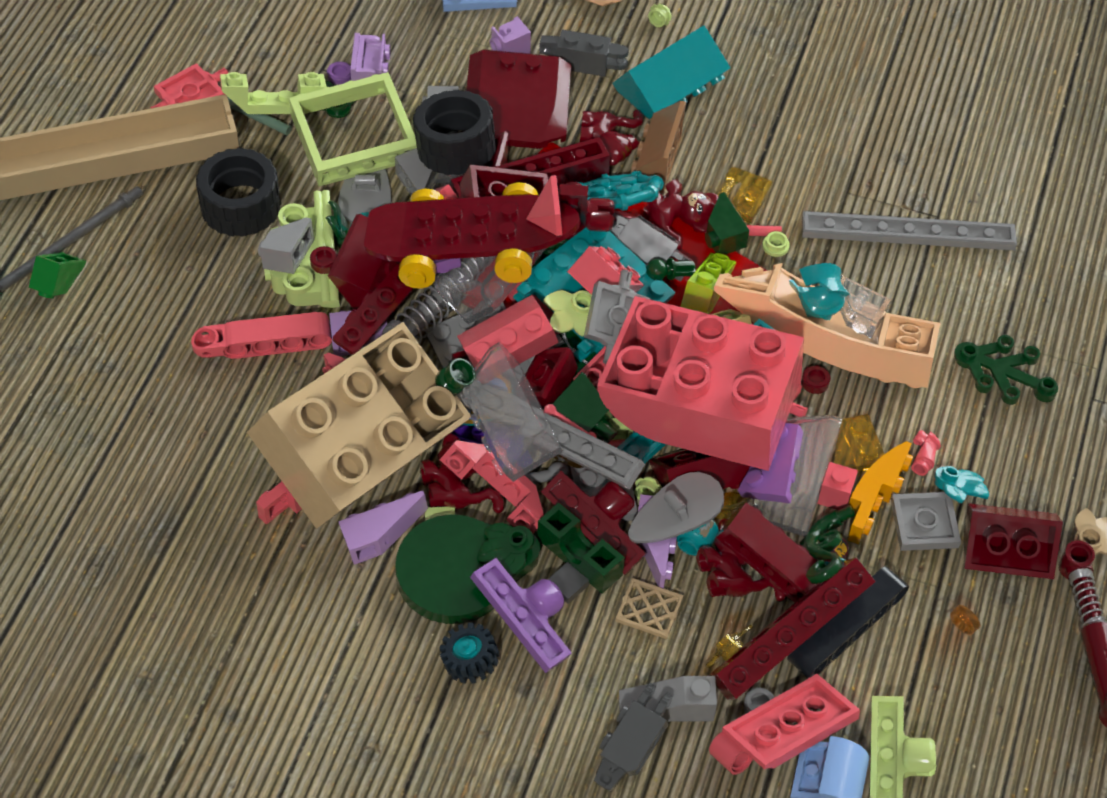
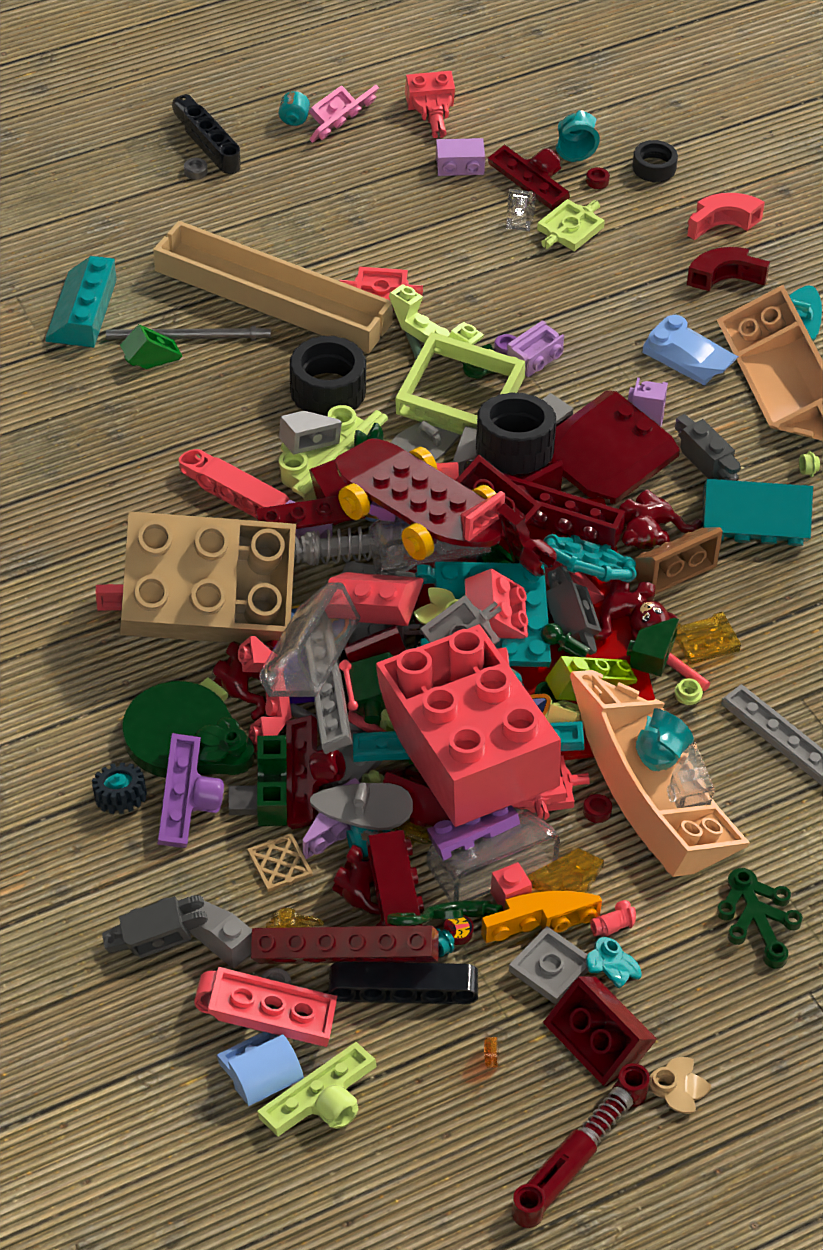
camera: 45 degrees right, 5 degrees down
dark red tile [310,246,337,274] -> none
lavender slope [338,490,428,565] -> none
dark green wheel [435,358,475,396] -> none

